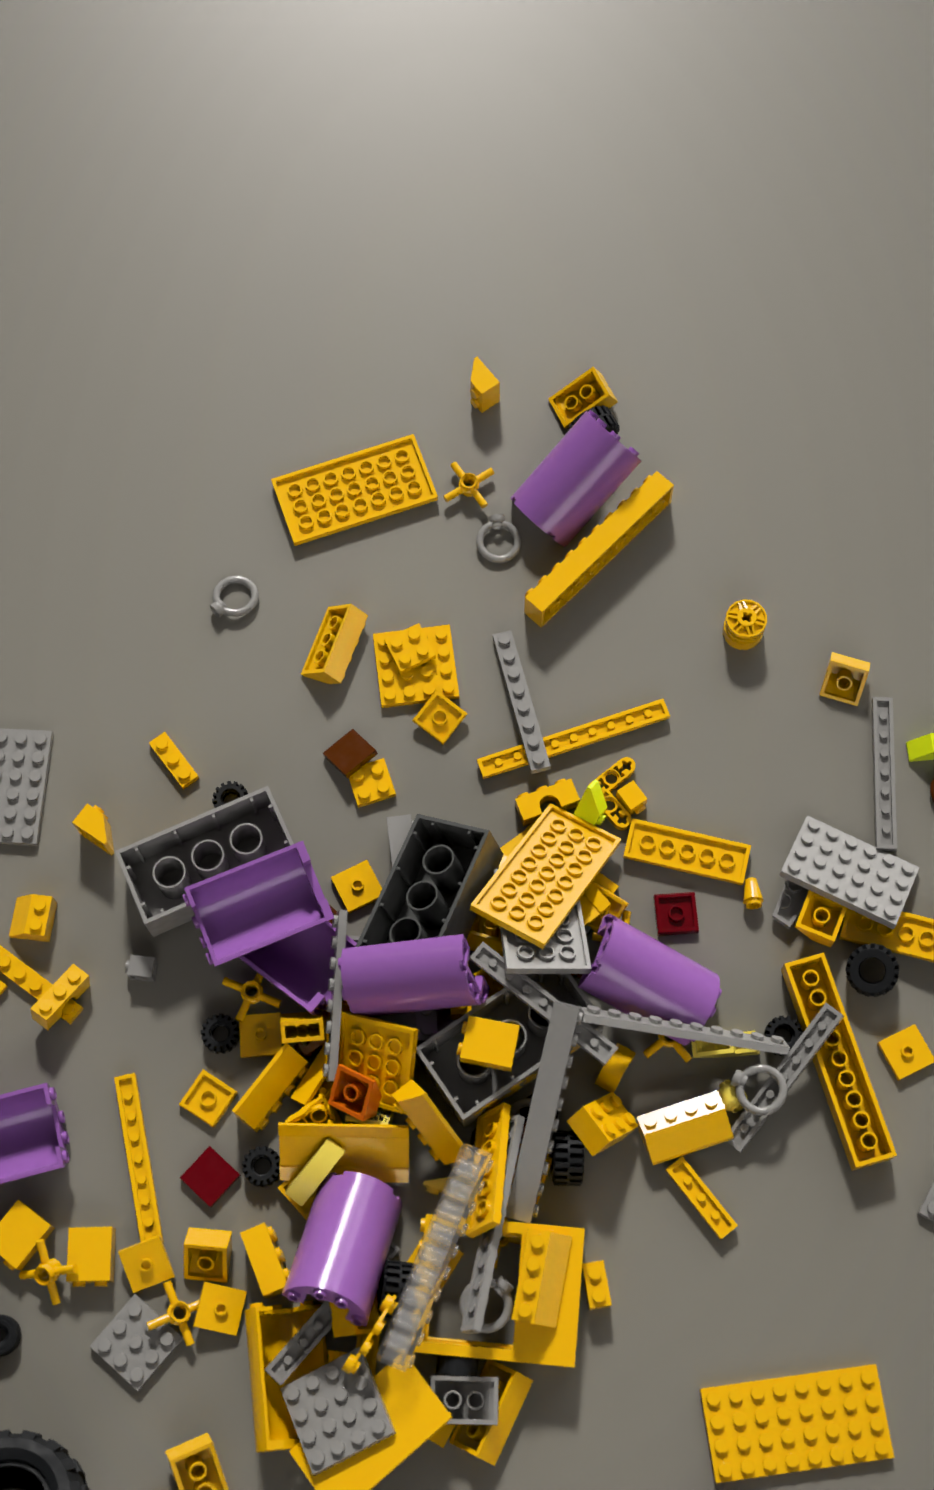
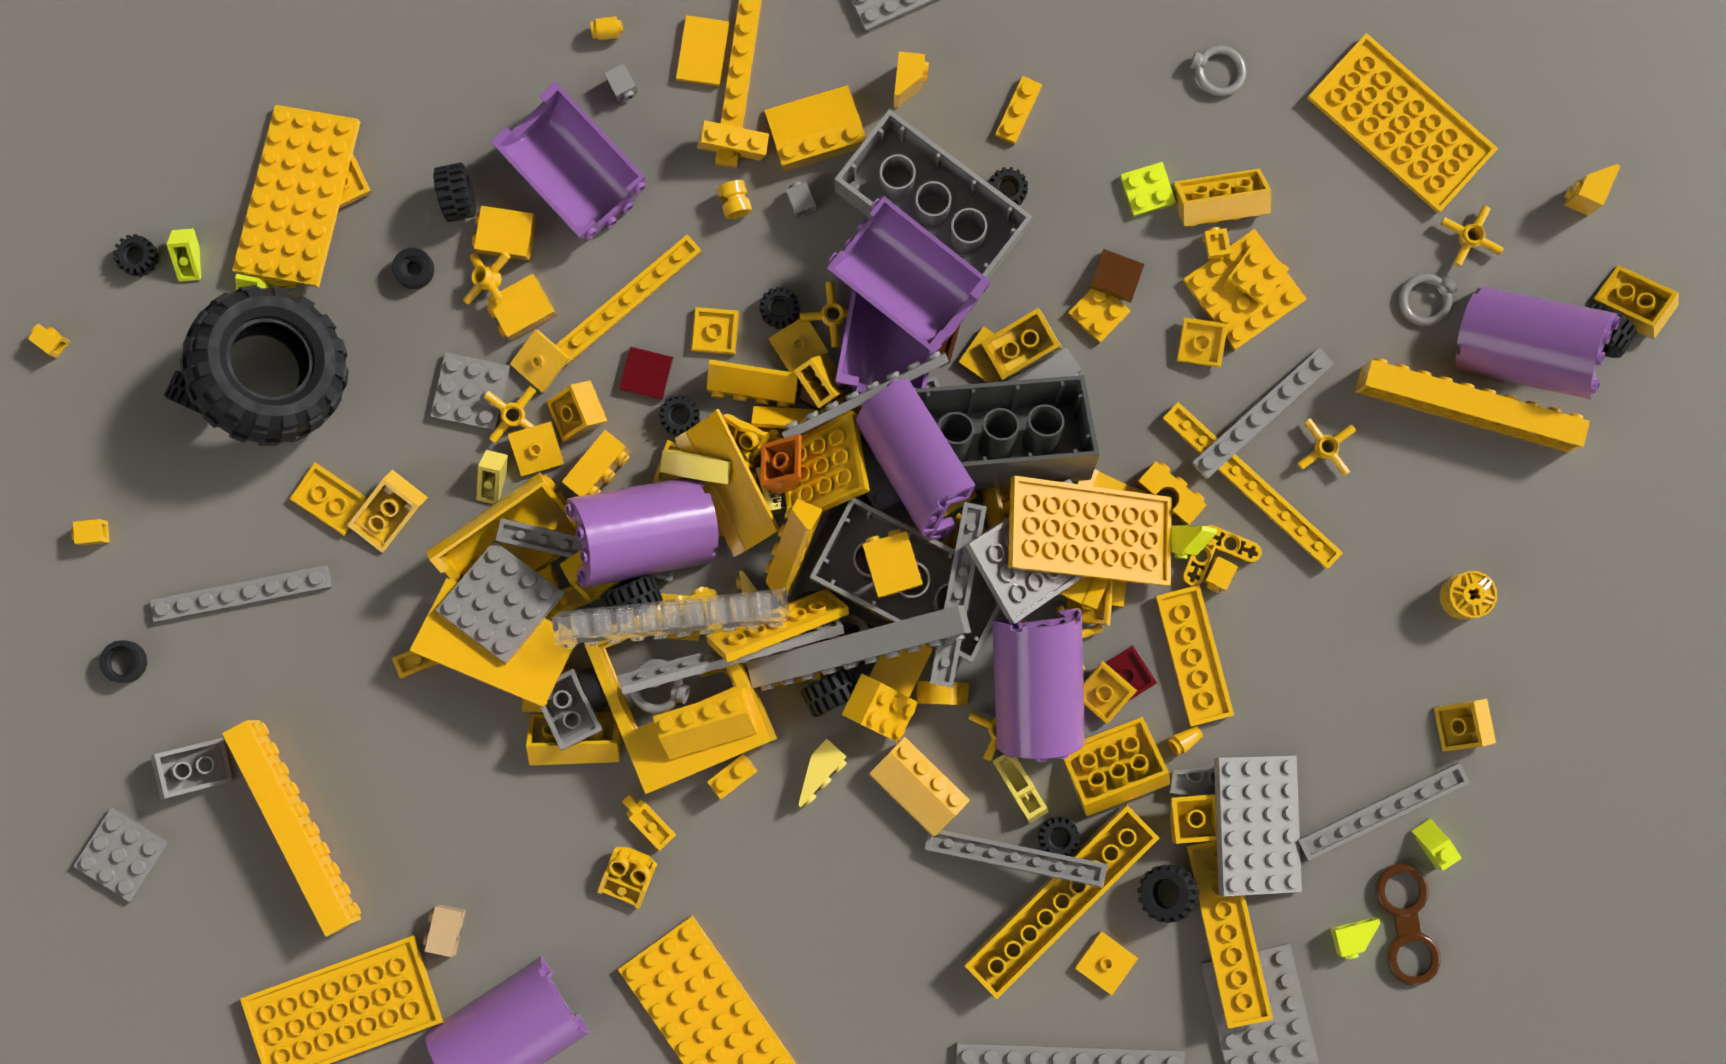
camera: 60 degrees right, 15 degrees up
yellow slope [9,894,57,942] -> none
yellow plant [342,1294,398,1375] -> none
light grey plate [580,1005,790,1055] -> none
yellow plate [665,1156,738,1240] -> none
light yellow head [718,1080,748,1113] -> none
light grey piece [730,1064,787,1116] -> none
none -> light yellow slope [476,450,508,504]
none -> yellow slope [597,847,657,909]
none -> yellow hinge [622,794,677,851]
none -> yellow wheel [717,180,753,219]
none -> yellow slope [764,85,866,172]
none -> light yellow slope [798,738,847,807]
none -> yellow brick [869,644,933,697]
none -> yellow slope [981,308,1063,380]
none -> yellow slope [1063,717,1170,817]
none -> yellow tile [1084,661,1137,724]
none -> neon yellow plate [1120,162,1176,217]
none -> yellow bracket [1202,227,1231,259]
none -> yellow bar [1297,418,1356,476]

